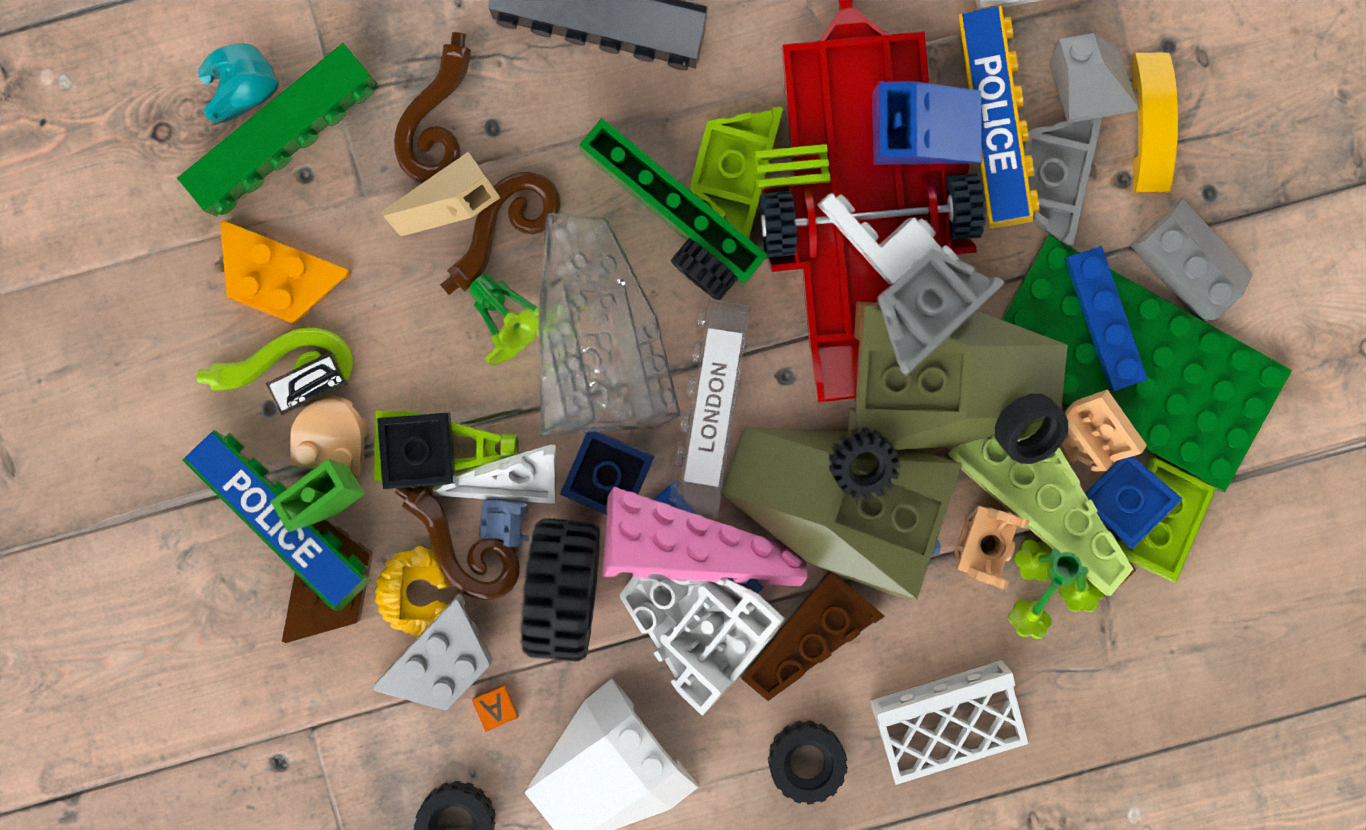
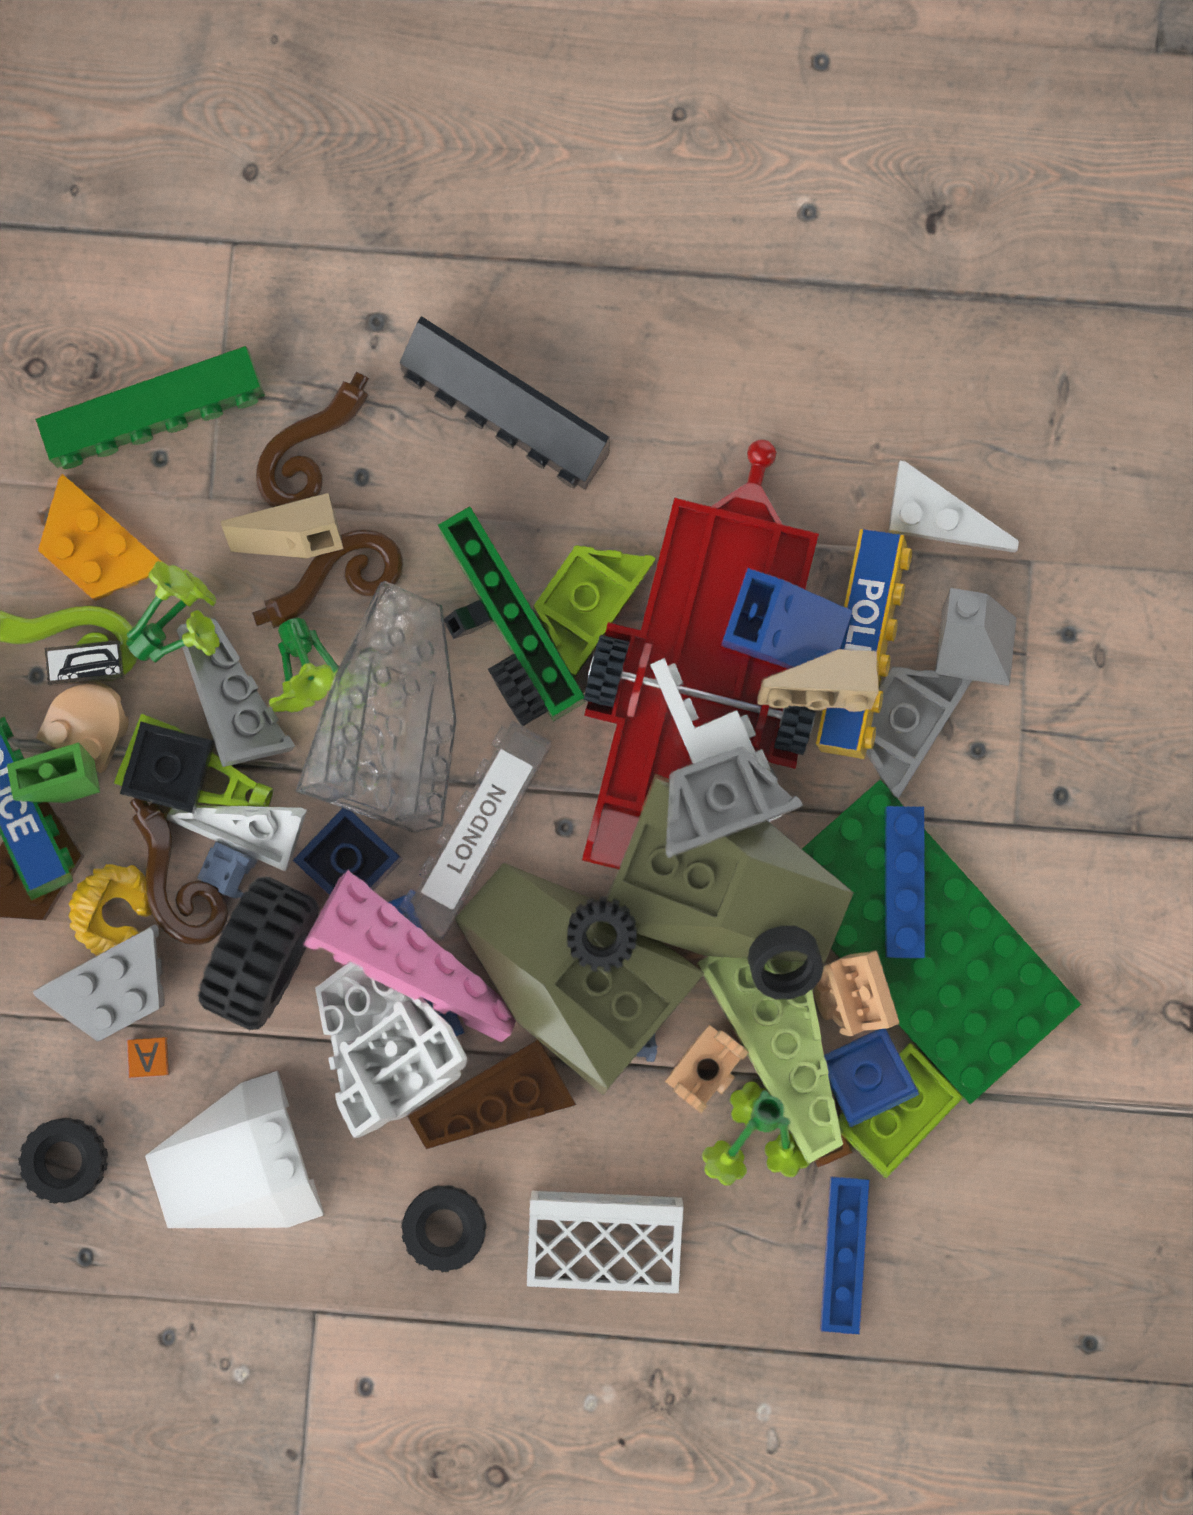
camera: 25 degrees right, 5 degrees down
teal helmet [198,43,279,123] -> none
lime tile [754,144,830,189] -> none
light grey slope [1130,198,1253,321] -> none
yellow slope [1132,53,1178,193] -> none
none -> plant [126,562,220,663]
none -> light grey wing [177,618,295,767]
none -> black piece [443,600,491,640]
none -> tan slope [758,649,878,712]
none -> blue plate [820,1176,869,1334]

